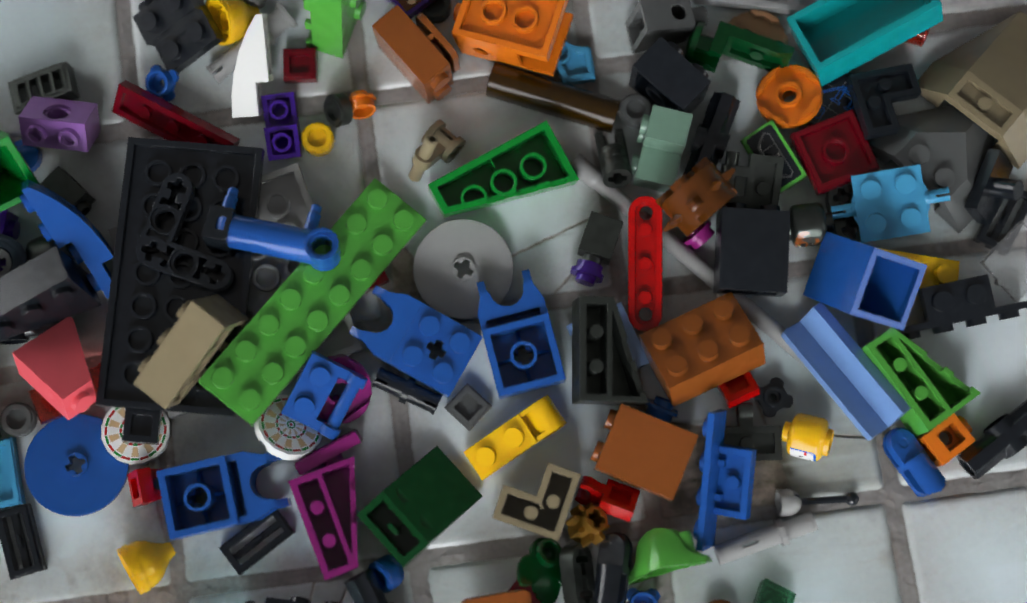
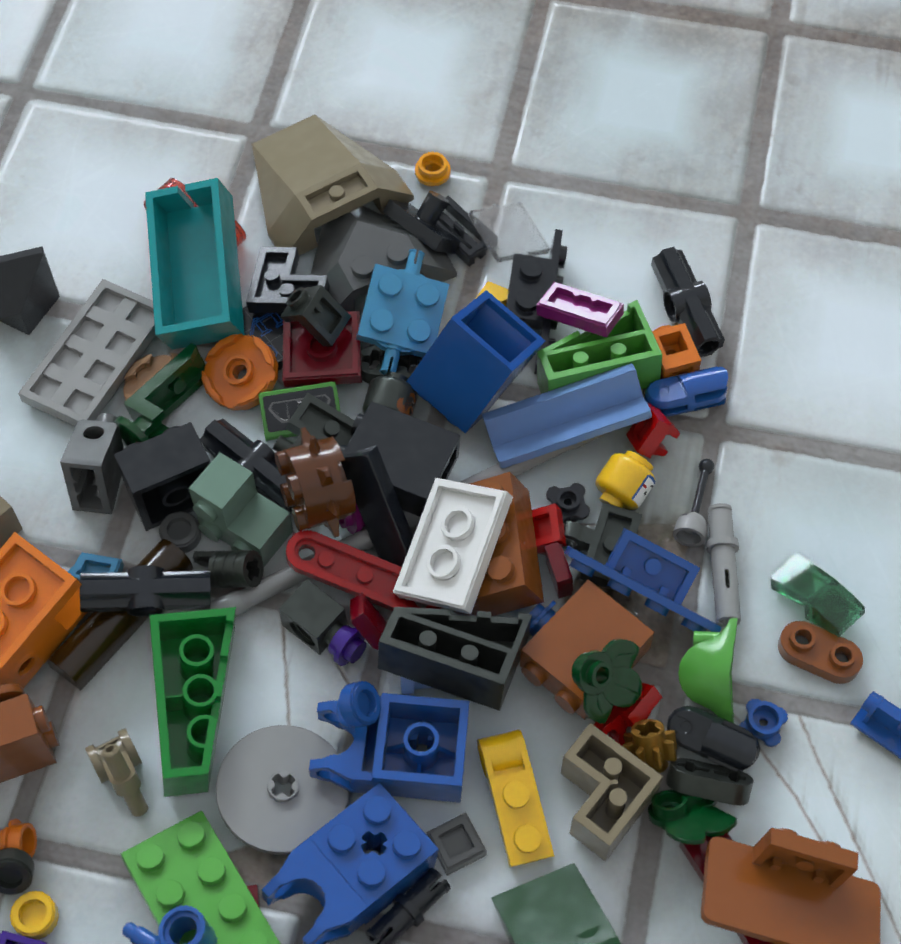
camera: 75 degrees left, 20 degrees down
none -> black piece [80,565,211,617]
none -> pearl dark grey bracket [281,285,351,347]
none -> blue tile [337,681,381,728]
none -> black slope [340,445,413,567]
none -> dark red tile [350,593,387,650]
none -> white tile [393,478,513,615]
none -> magenta plate [536,282,624,338]
none -> dark red tile [544,542,573,599]
none -> dark green plate [571,639,642,724]
none -> red tile [626,403,680,459]

